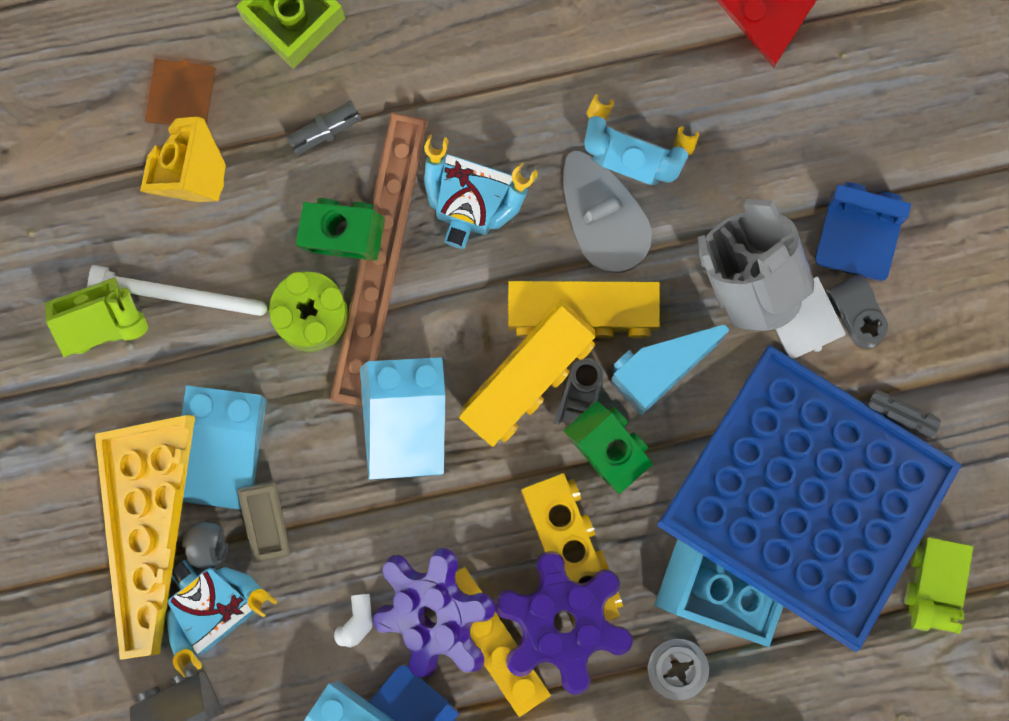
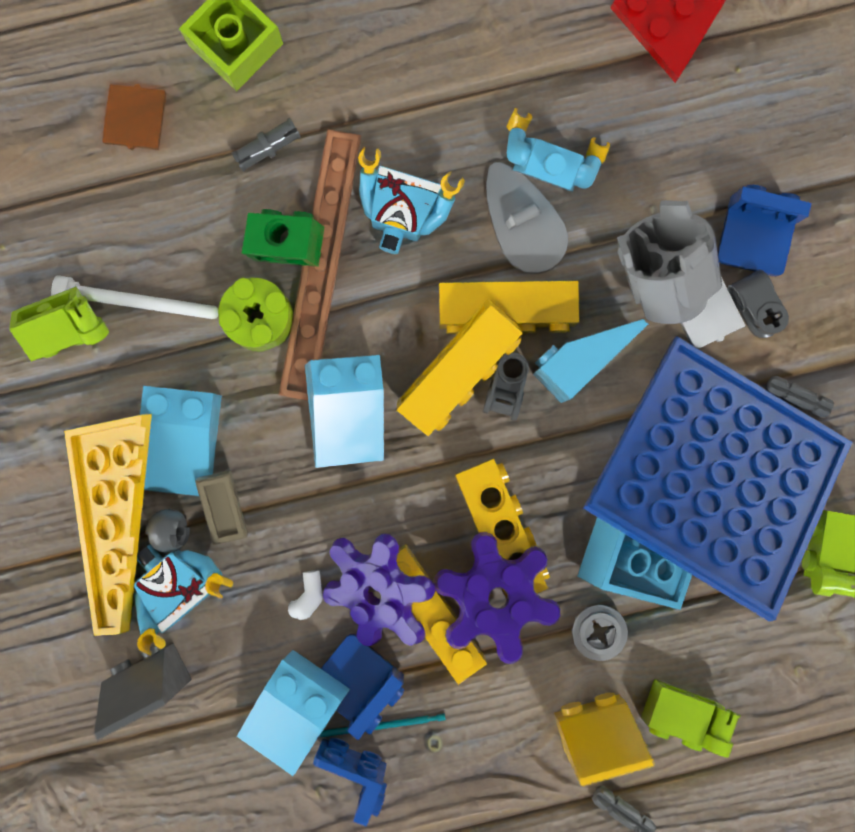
camera: 10 degrees left, 5 degrees up
yellow slope [140,117,226,202] -> none
green brick [563,401,653,495] -> none

